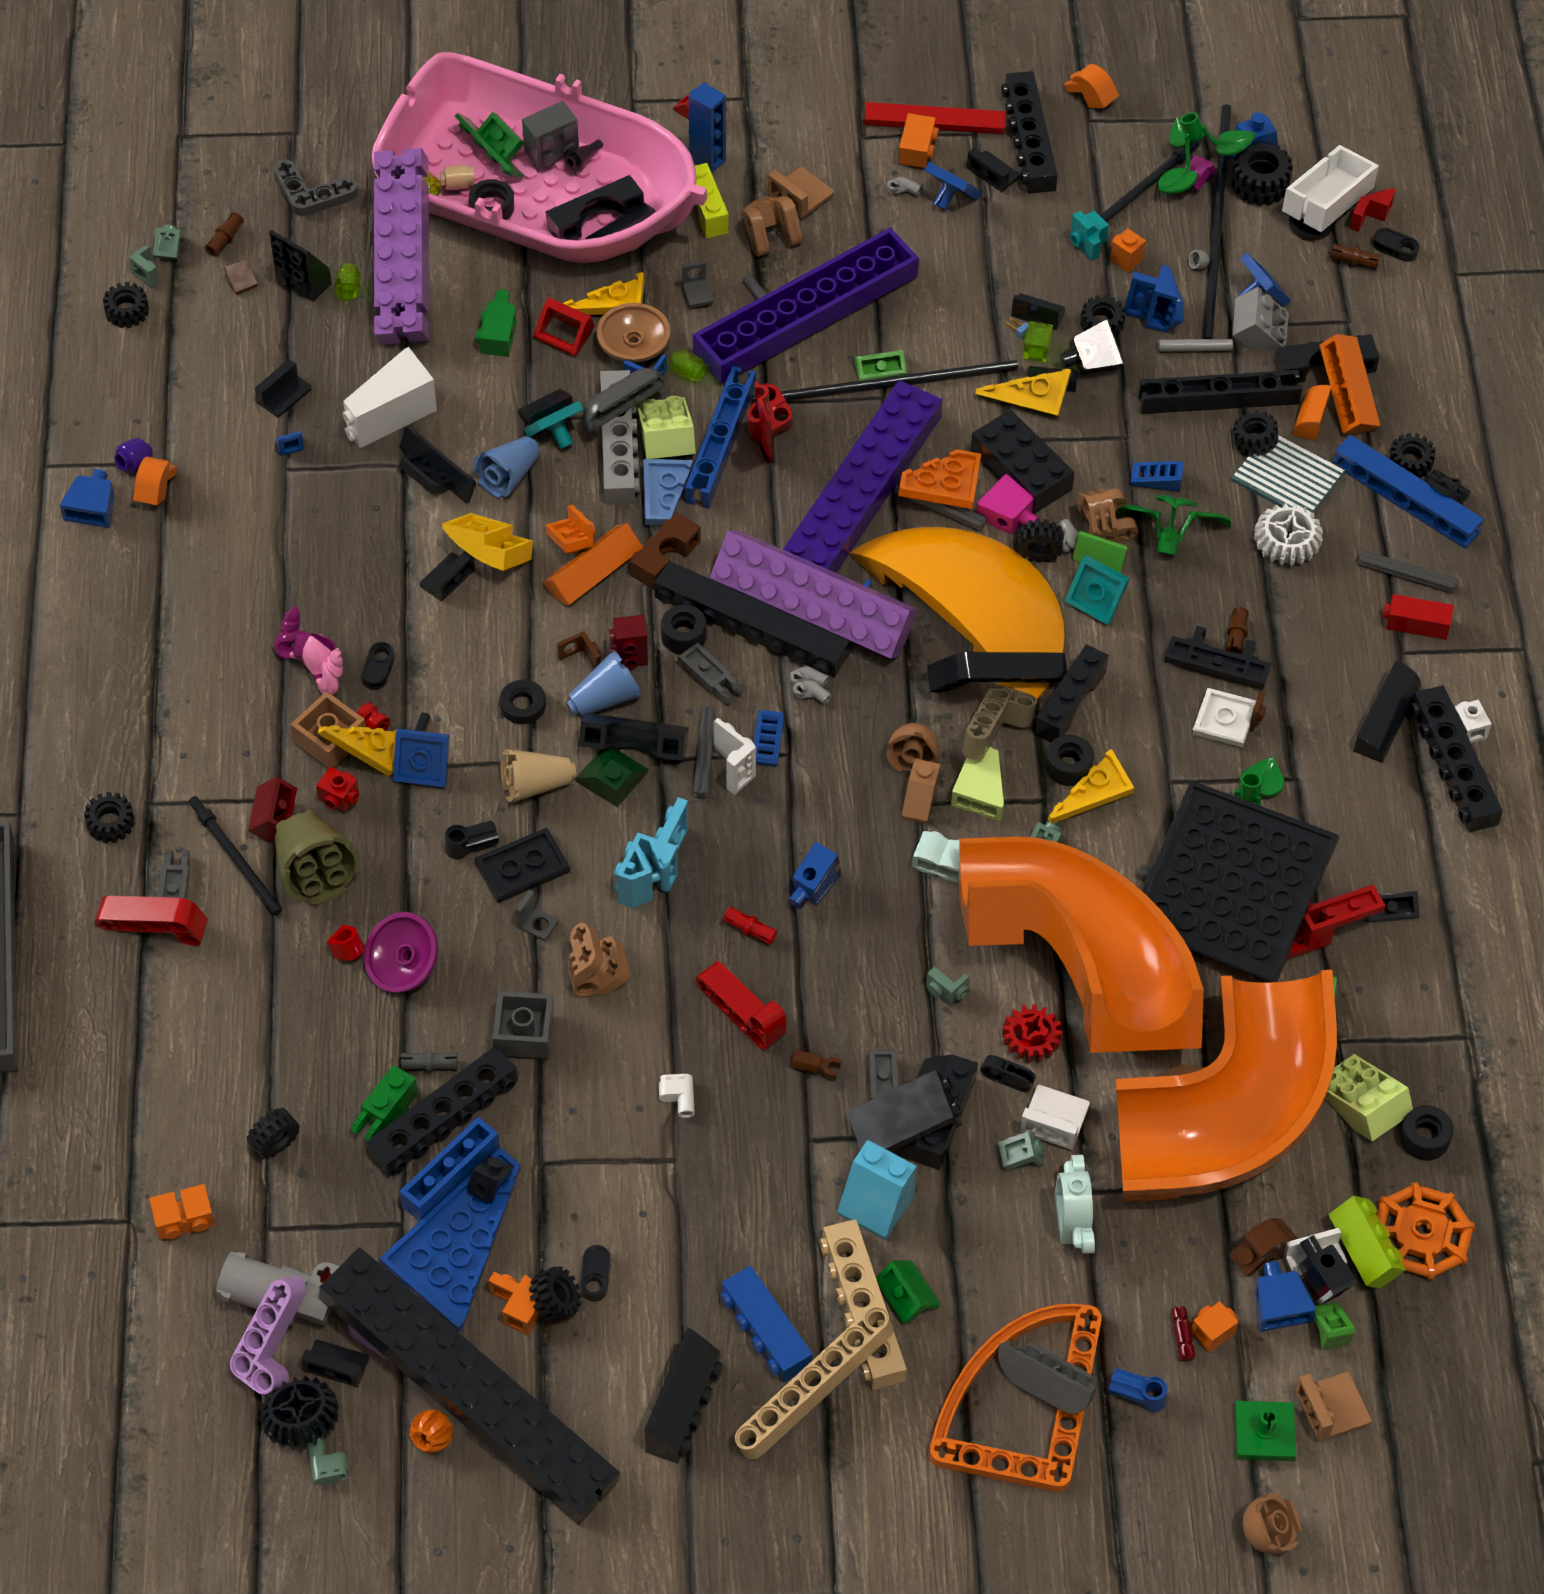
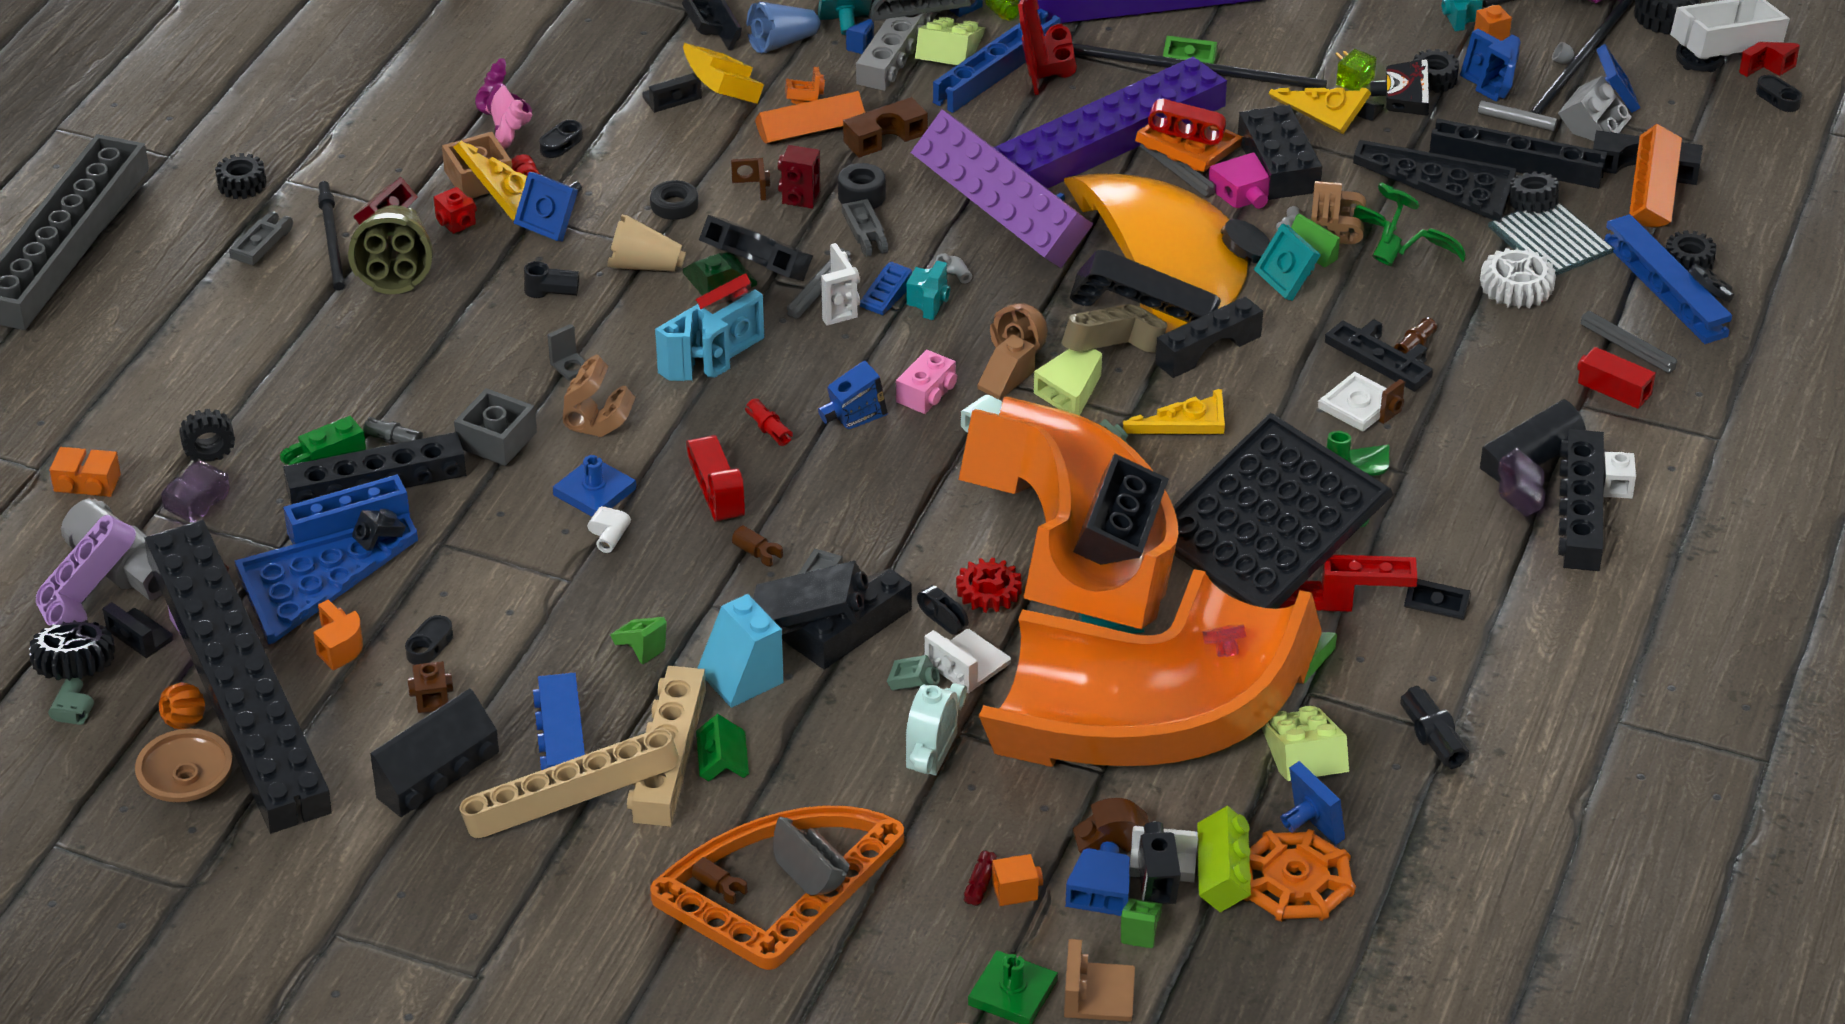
camera: 25 degrees right, 15 degrees down
red beam [95,896,208,946] -> none
red plate [326,925,365,961] -> none
magenta dish [364,912,438,993] -> none
black tile [475,827,570,903] -> none
black tyre [529,1266,582,1323] -> none
medium blue cone [567,651,642,717] -> none
medium blue wing [643,459,693,525] -> none
black brick [654,561,850,678] -> none
light grey arm [790,666,829,688] -> none
sand green bracket [926,966,970,1006] -> none
black panel [1011,293,1065,330] -> none
black tyre [1017,519,1064,563] -> none
black tyre [1045,735,1094,786] -> none
blue piece [1108,1368,1167,1412] -> none
blue slope [1130,461,1184,492] -> none
orange brick [1292,385,1331,441] -> none
reddish brown pin [1330,243,1381,269] -> none
black tyre [1401,1105,1453,1161] -> none
none -> medium nougat dish [135,729,233,803]
none -> clear purple brick [161,460,230,523]
none -> reddish brown brick [407,661,454,713]
none -> blue tile [553,455,636,517]
none -> bright green slope [610,617,667,664]
none -> reddish brown bar [692,857,748,905]
none -> red wing [696,273,751,309]
none -> blue slope [846,19,874,54]
none -> bright pink brick [896,349,957,414]
none -> teal brick [906,261,951,320]
none -> black slope [1073,453,1169,565]
none -> red beam [1148,99,1226,145]
none -> clear pink tile [1202,625,1246,657]
none -> black tile [1221,219,1270,263]
none -> blue tile [1280,761,1345,845]
none -> black wing [1353,140,1517,223]
none -> black piece [1400,686,1469,769]
none -> clear purple brick [1498,448,1545,517]

